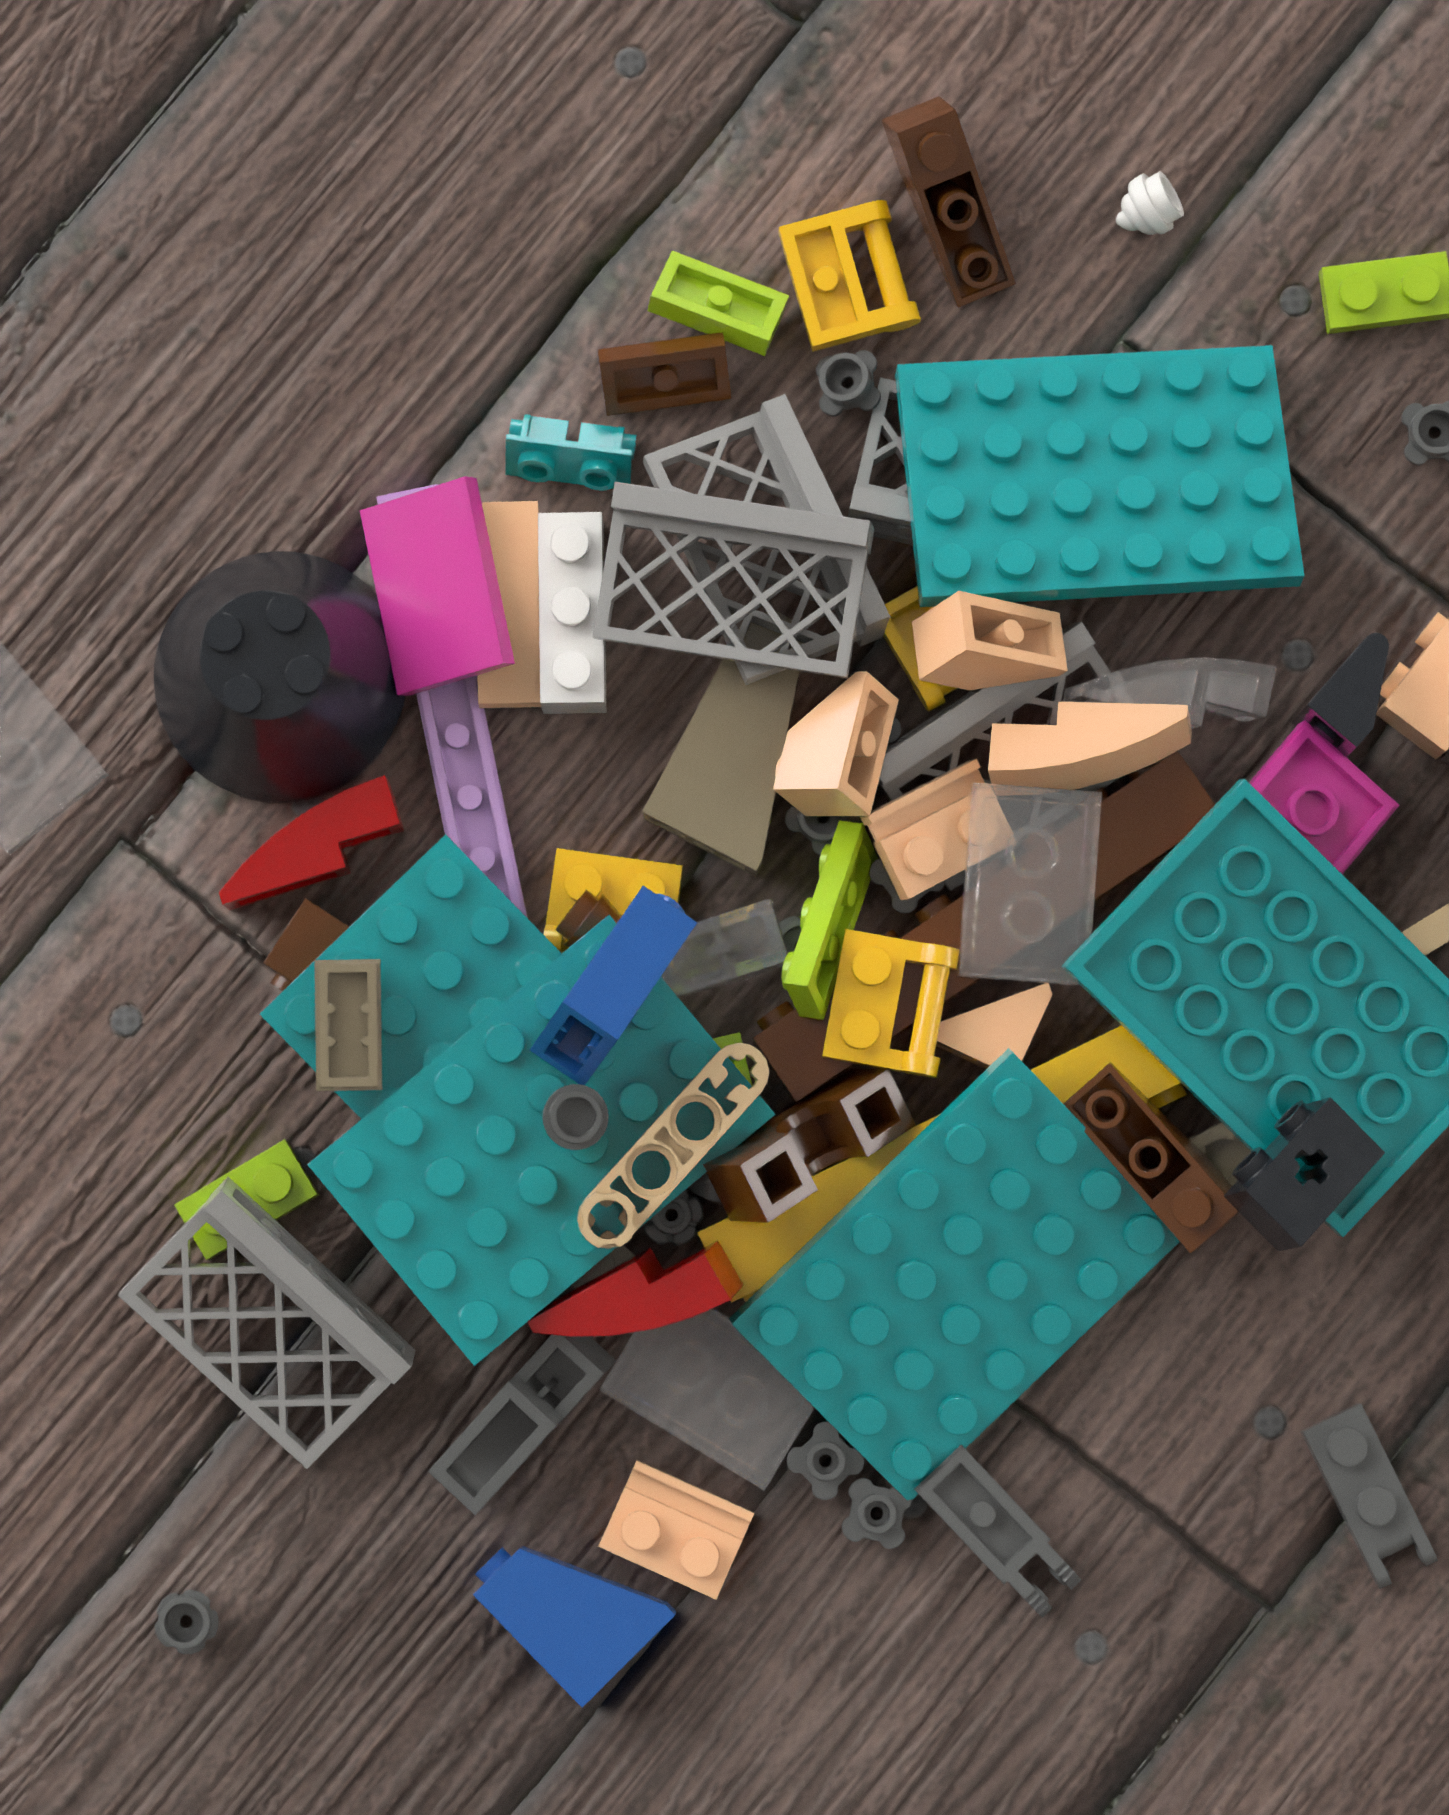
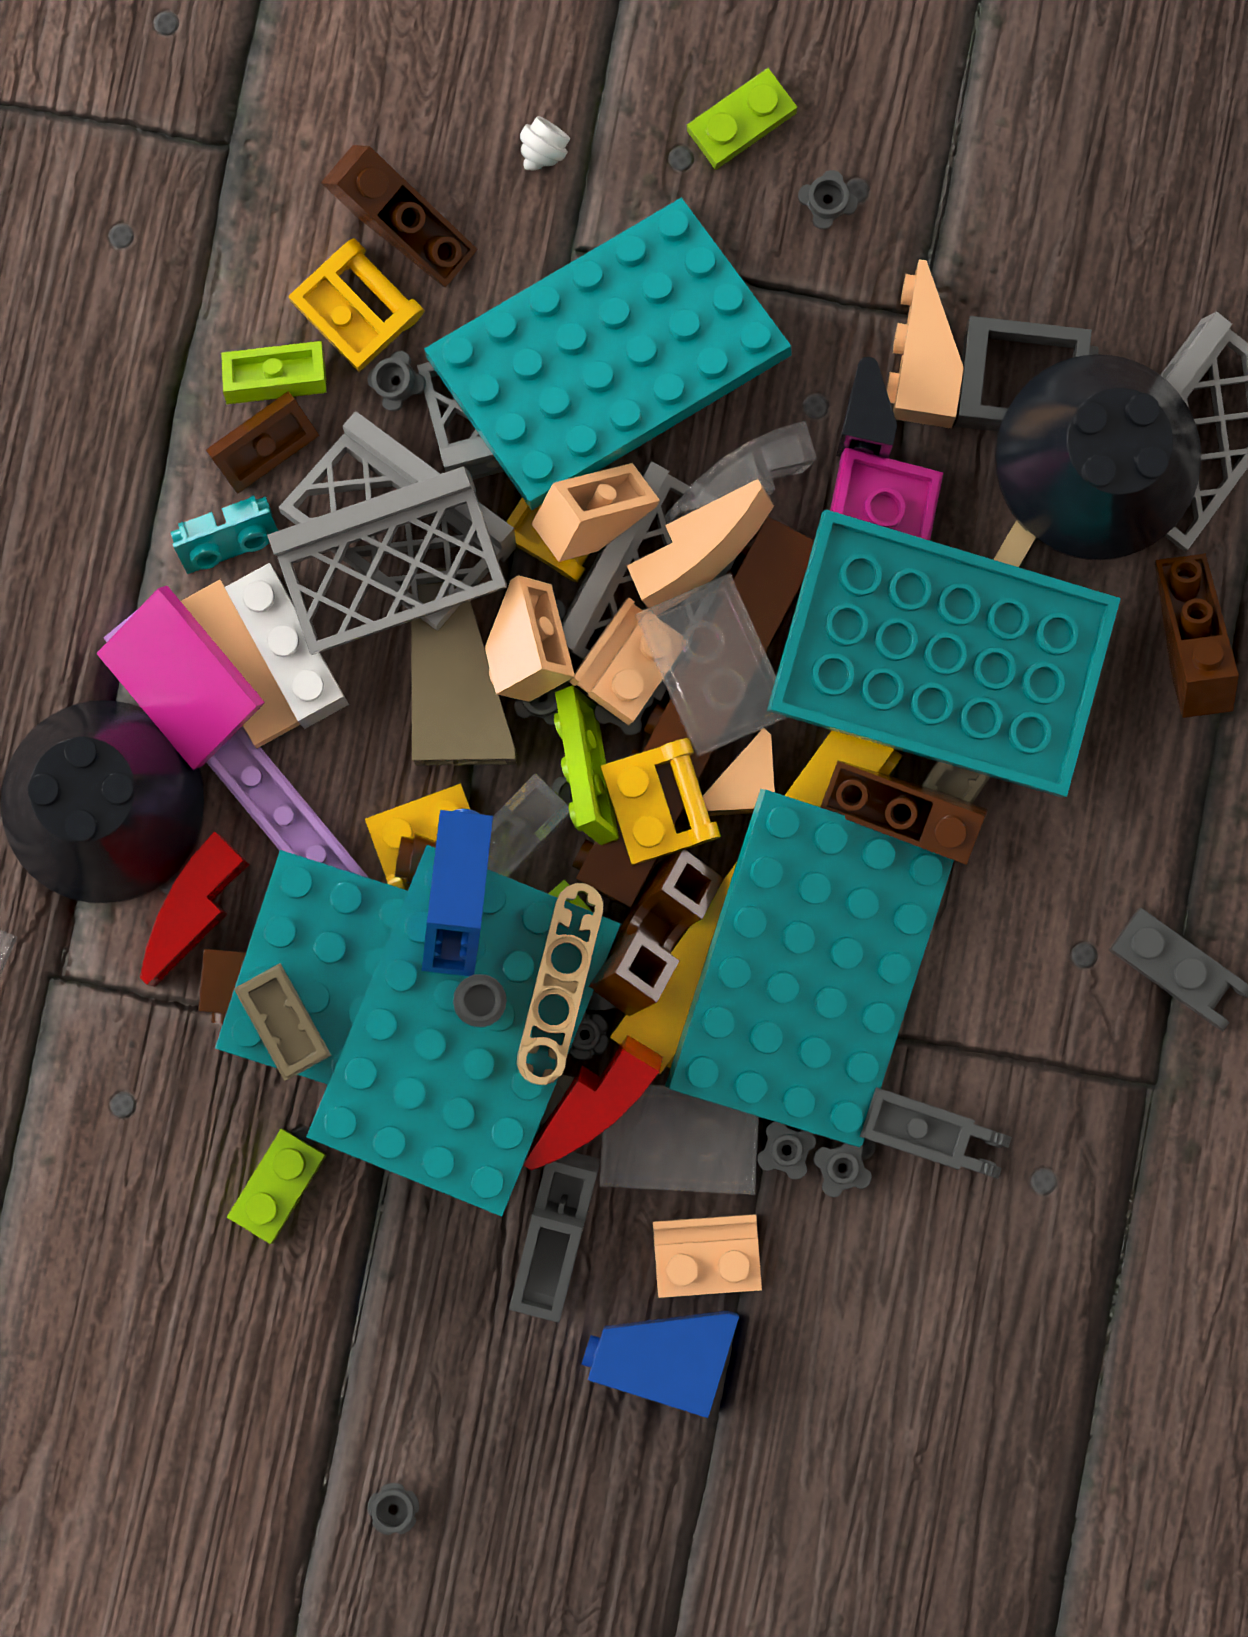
camera: 25 degrees left, 0 degrees up
light grey fence [118,1177,416,1469] -> none
black brick [1224,1097,1385,1251] -> none

